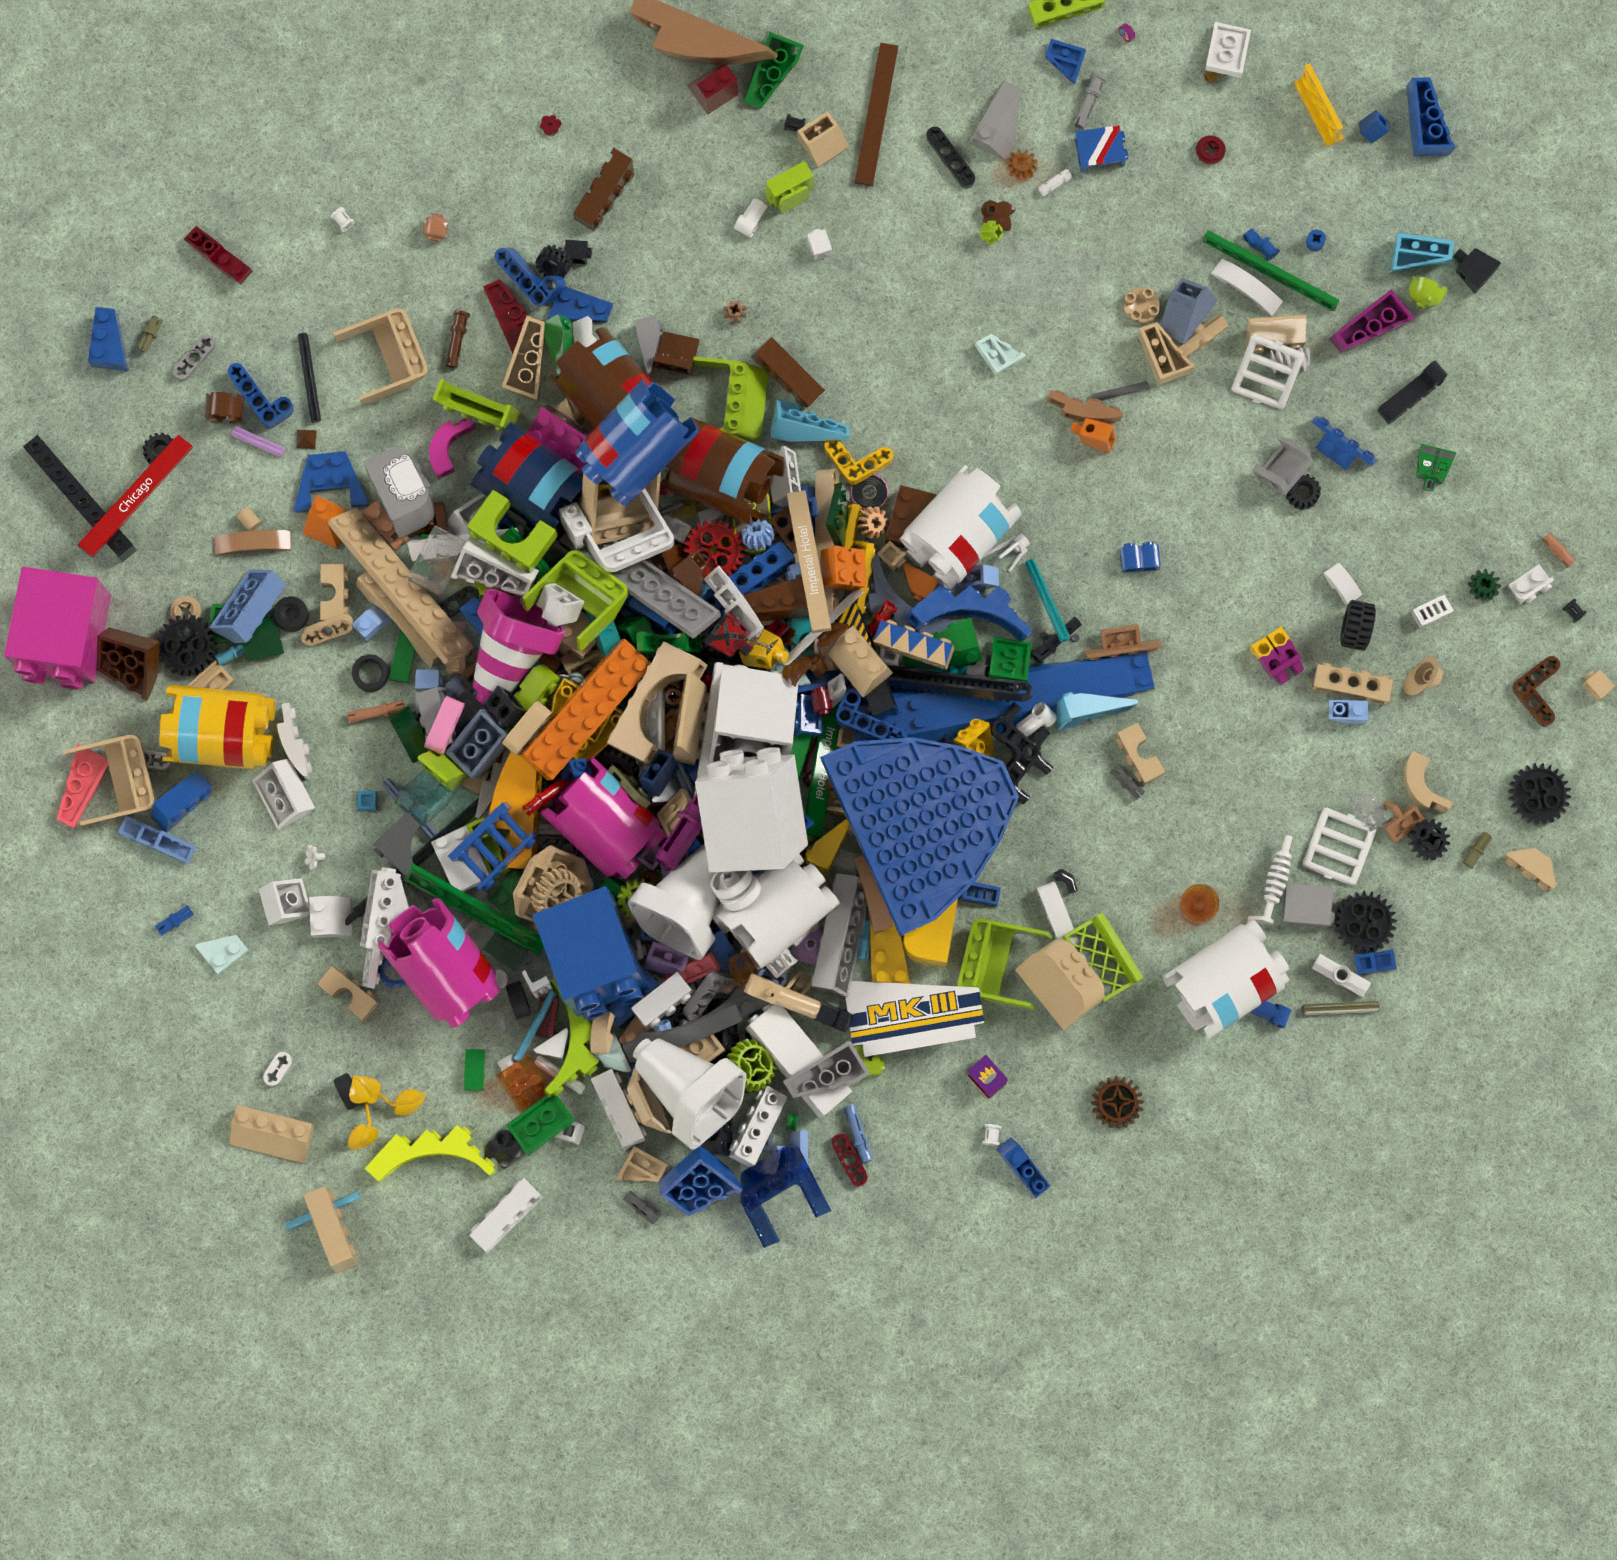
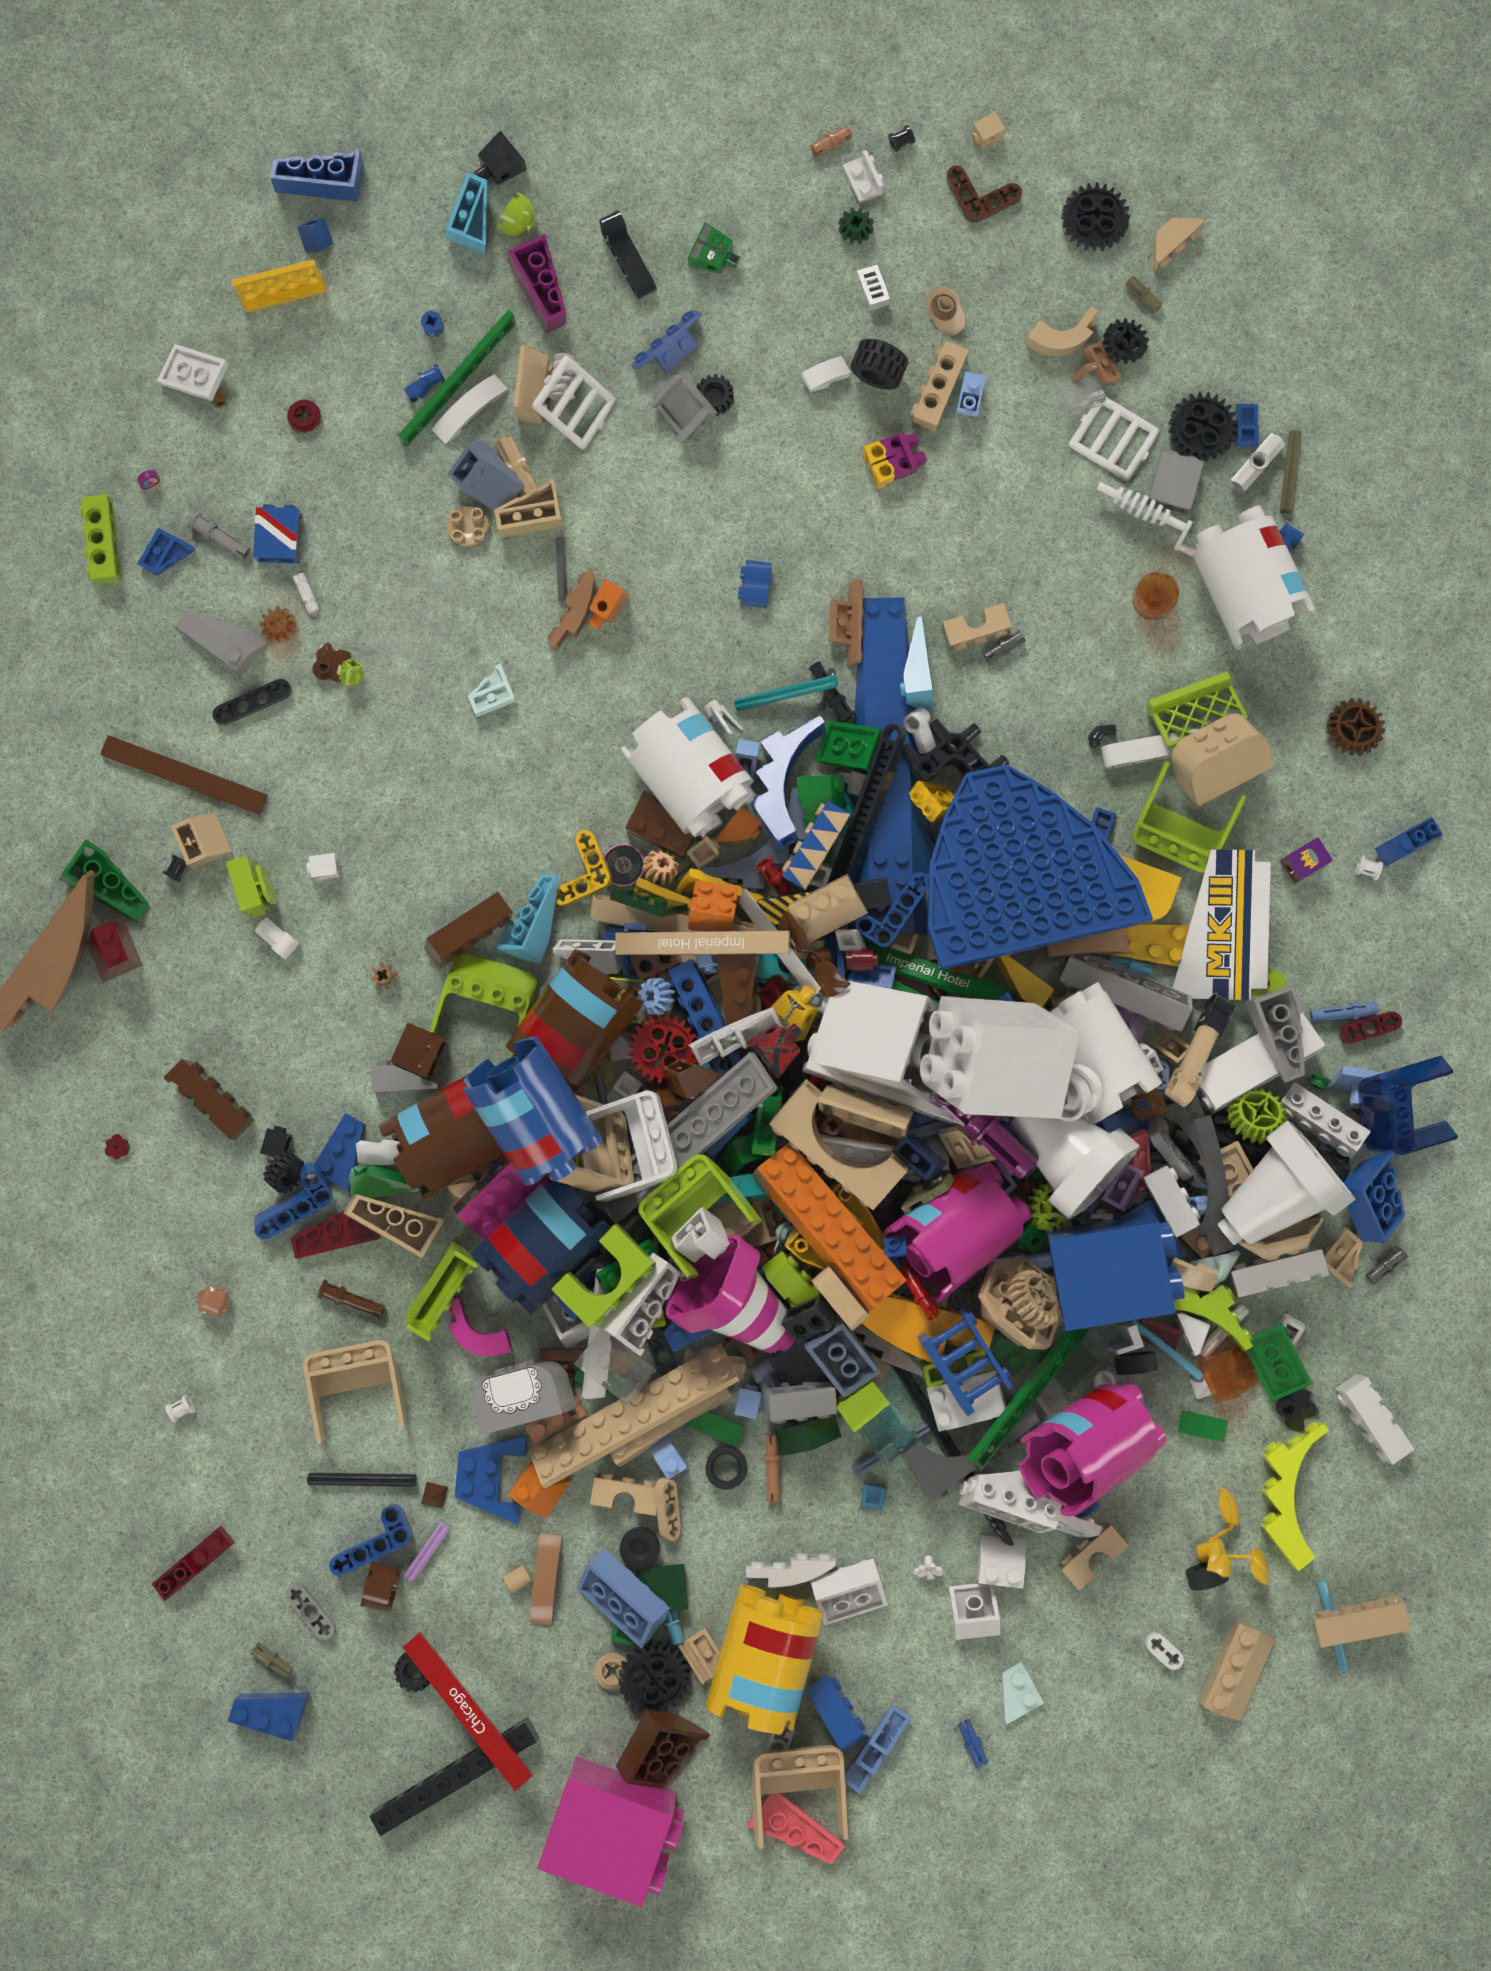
camera: 75 degrees left, 5 degrees up
bright pink beam [424,696,464,755] -> none
white bracket [559,502,592,550] -> none

